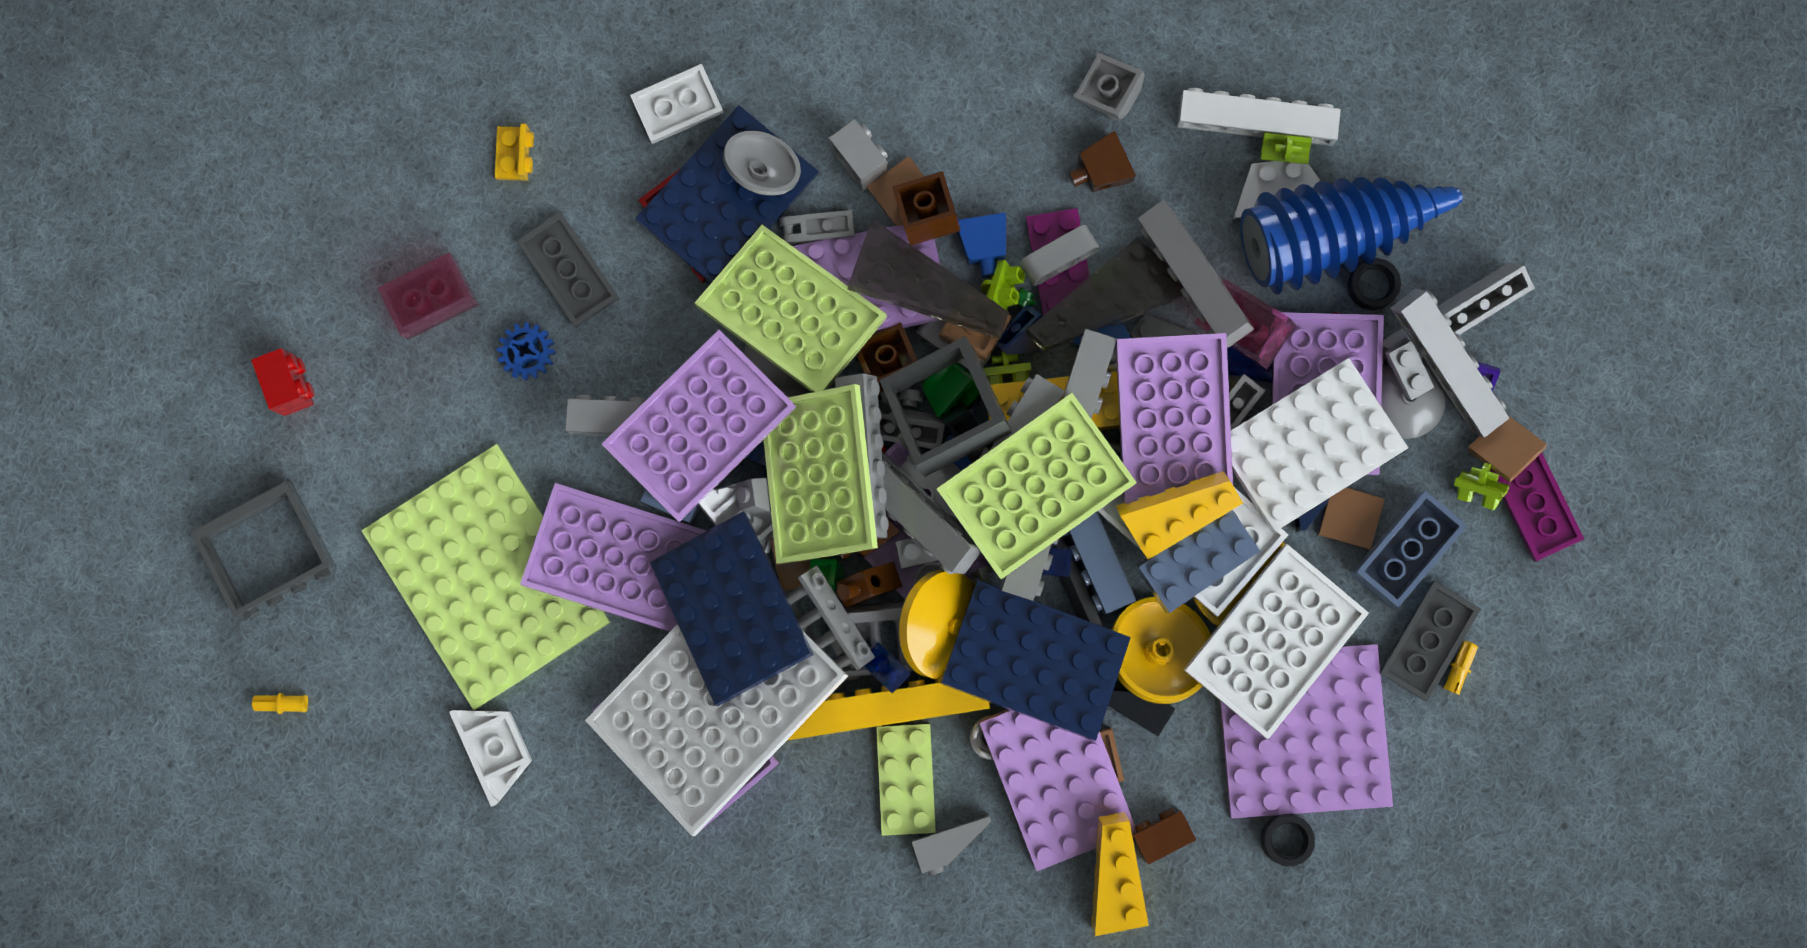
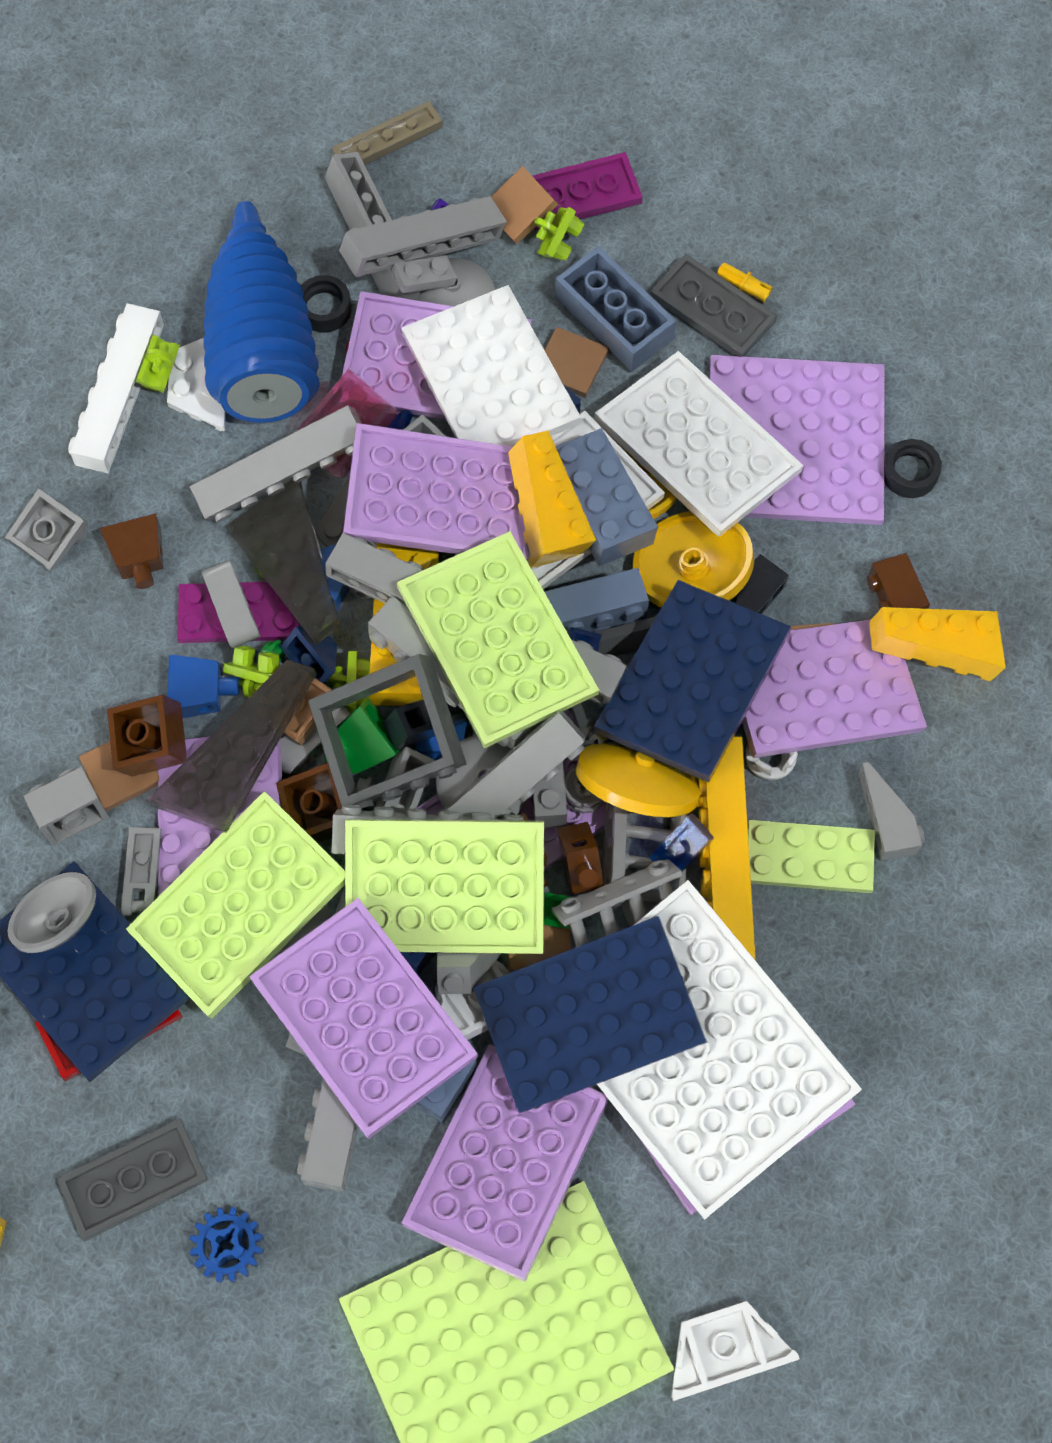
camera: 85 degrees left, 15 degrees down
clear pink brick [378,252,479,340] -> none
none -> dark tan plate [332,101,443,165]

